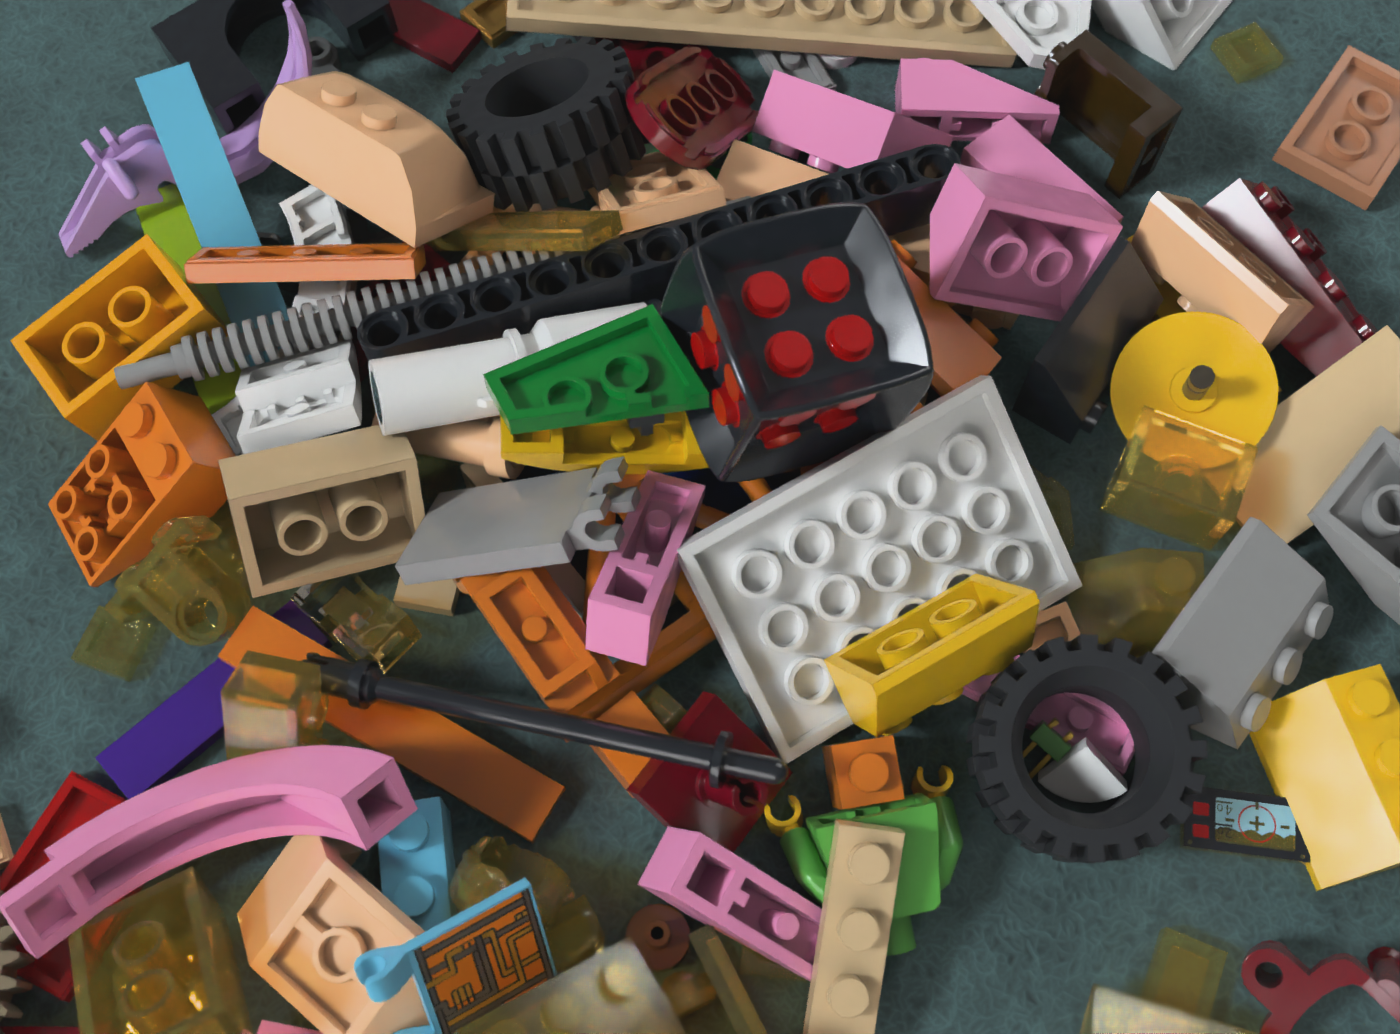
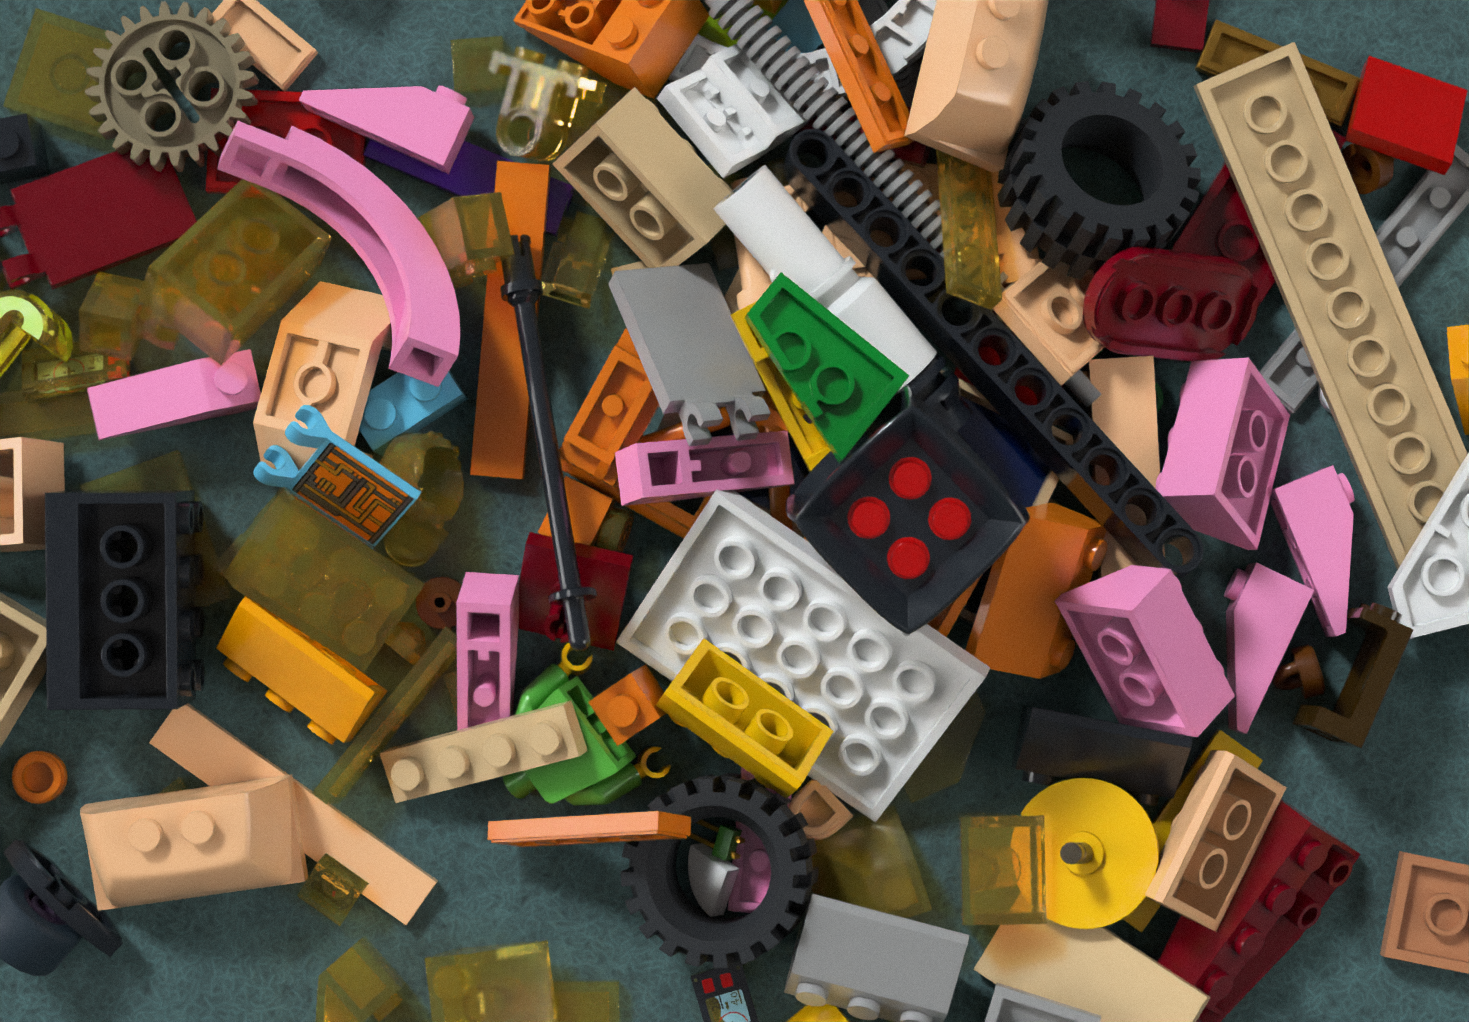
camera: 70 degrees right, 20 degrees up
none -> bright pink slope [299,85,475,174]
none -> orange tile [487,811,691,847]
none -> reddish brown tile [1272,644,1326,700]

